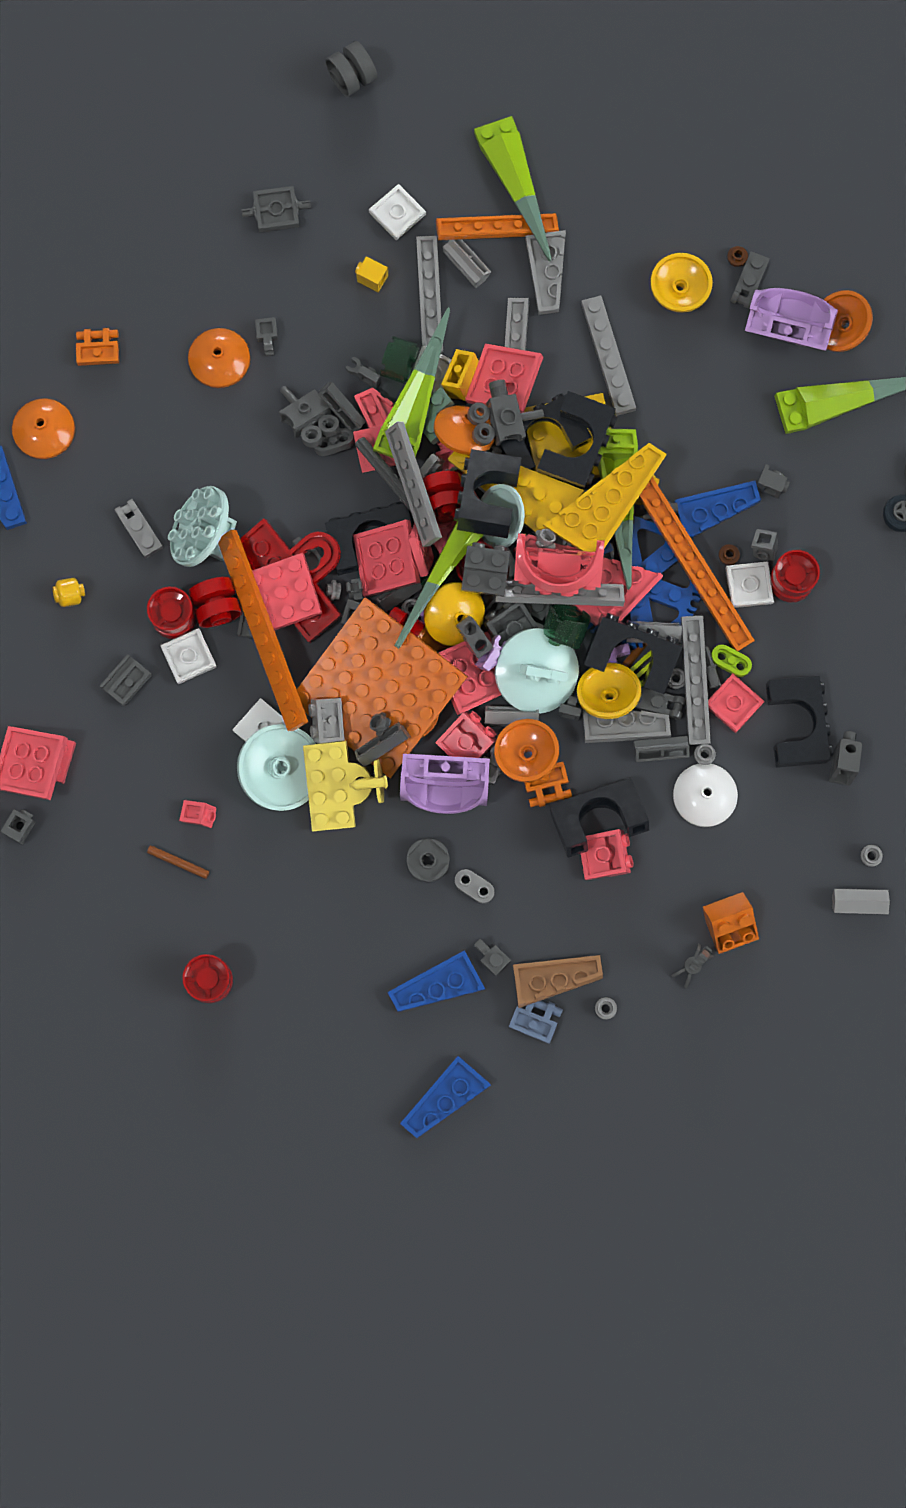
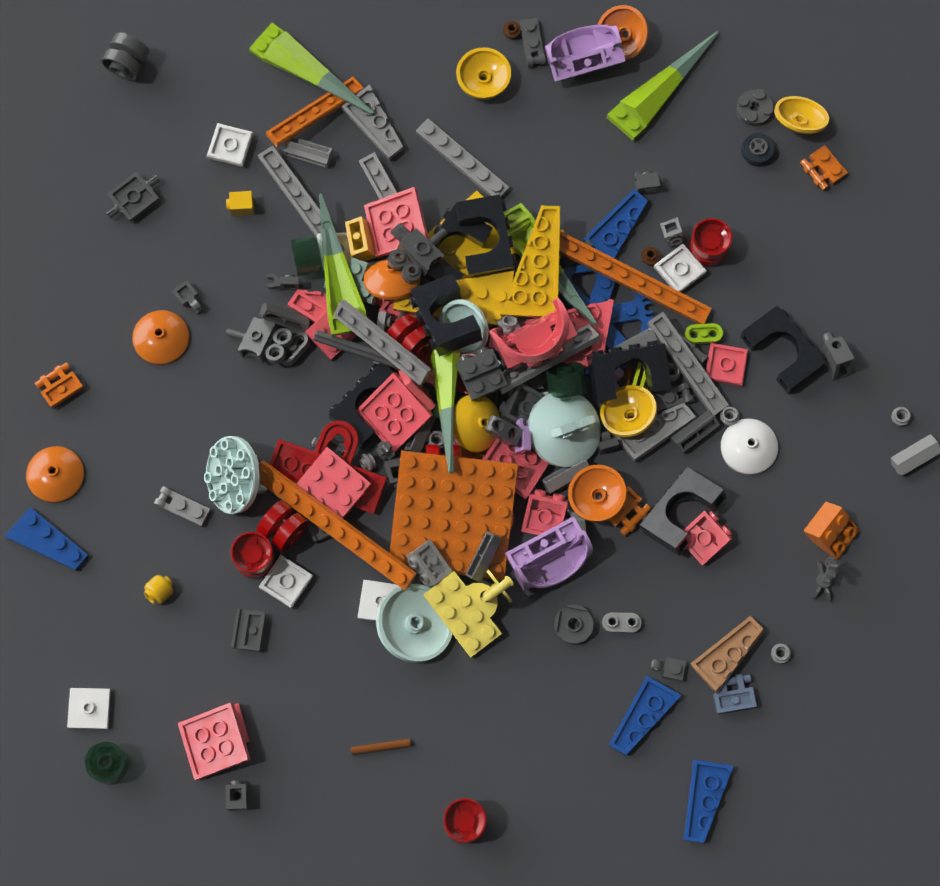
camera: 30 degrees left, 5 degrees down
coral bracket [179,800,216,828] -> none
dark grey plate [370,712,391,737] -> none

